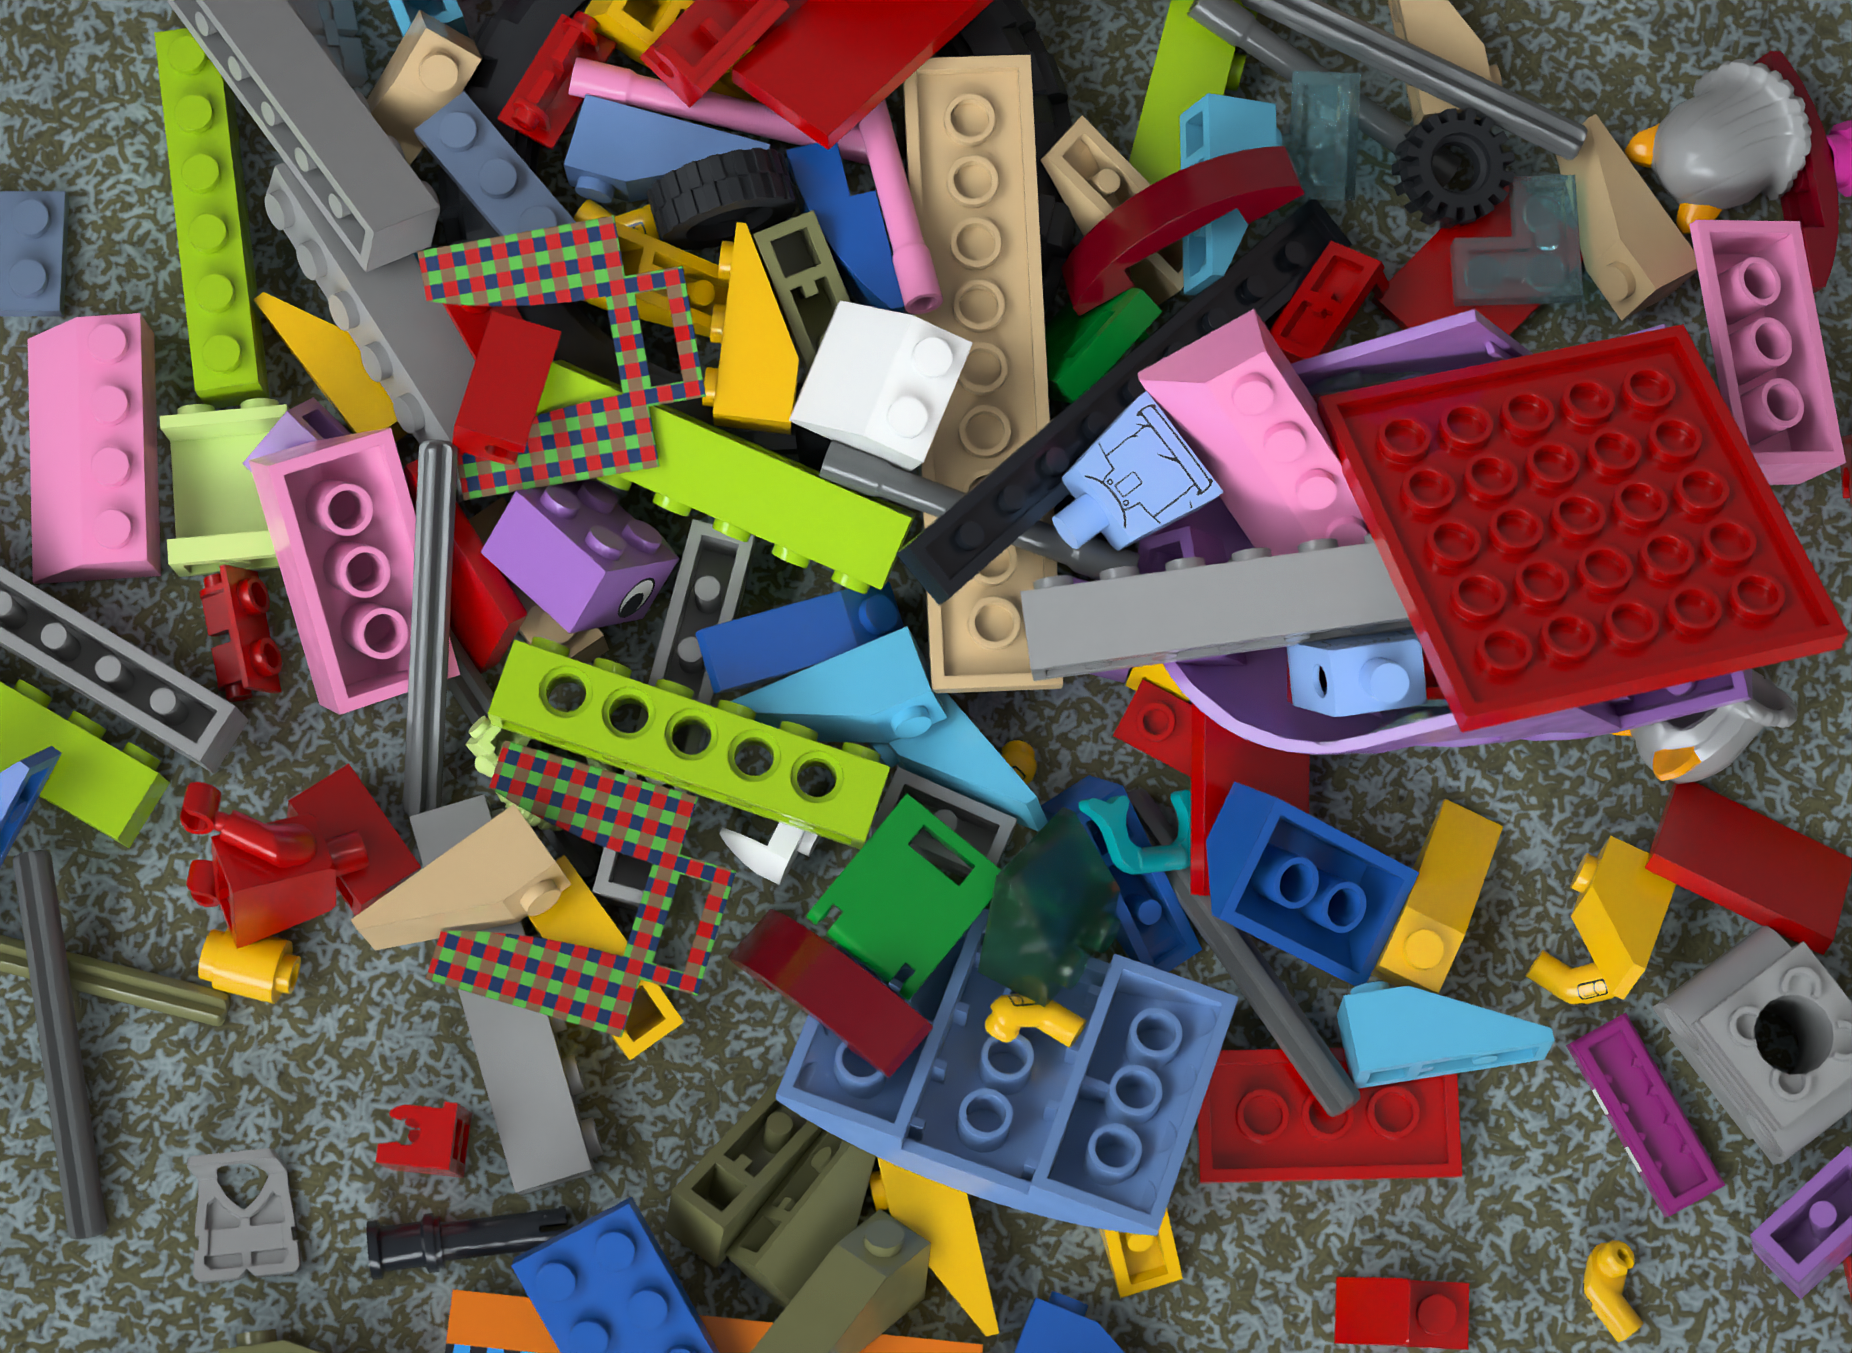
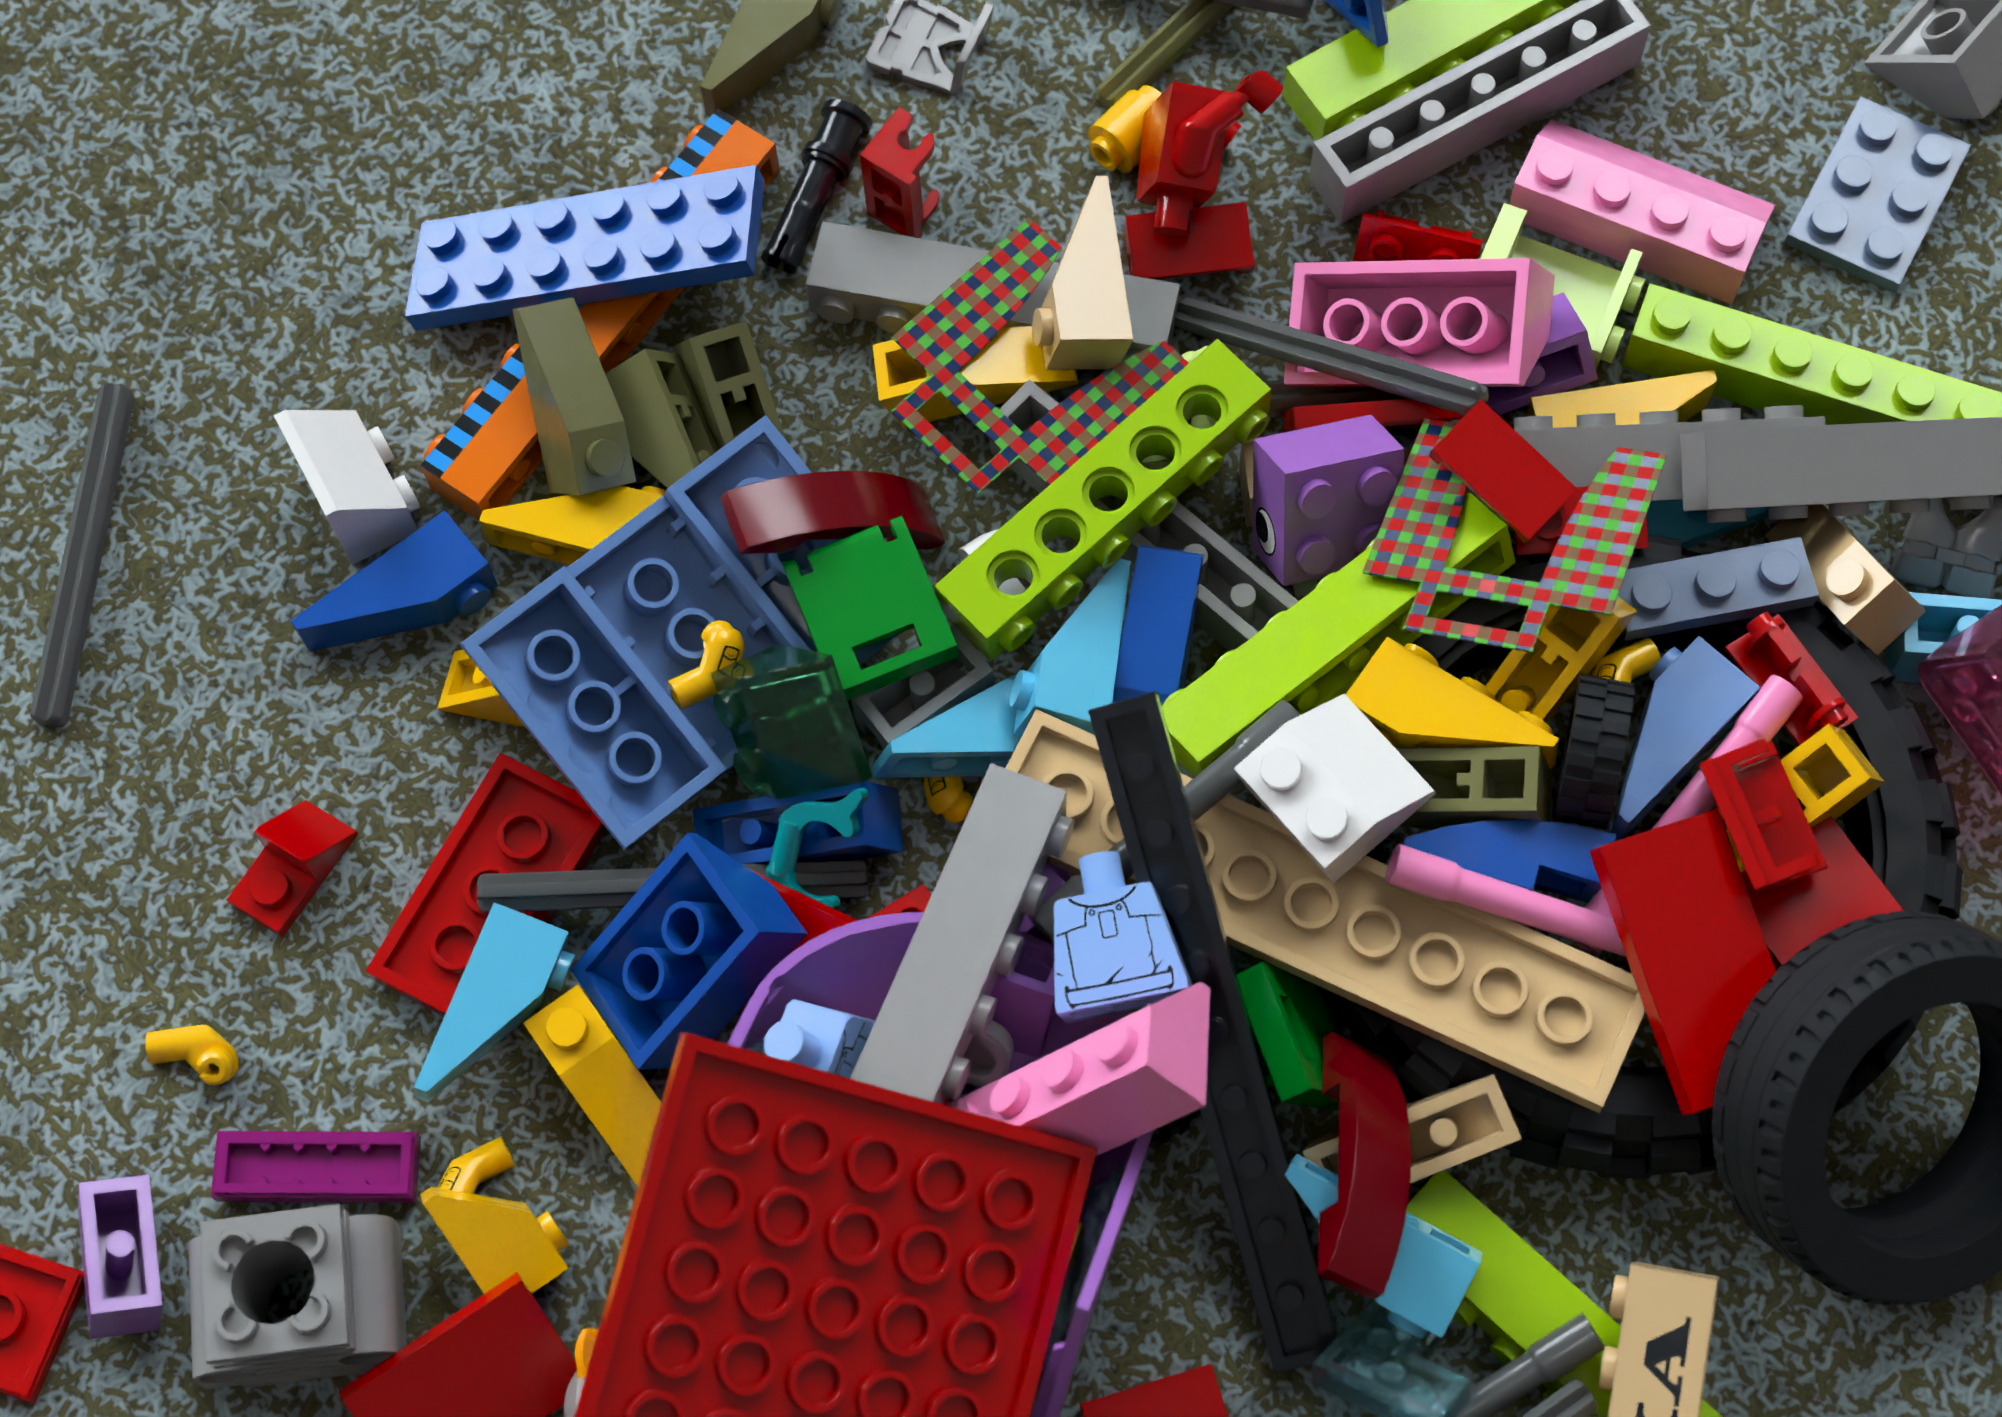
camera: 125 degrees right, 10 degrees down
red hinge [1269,241,1390,389] -> none

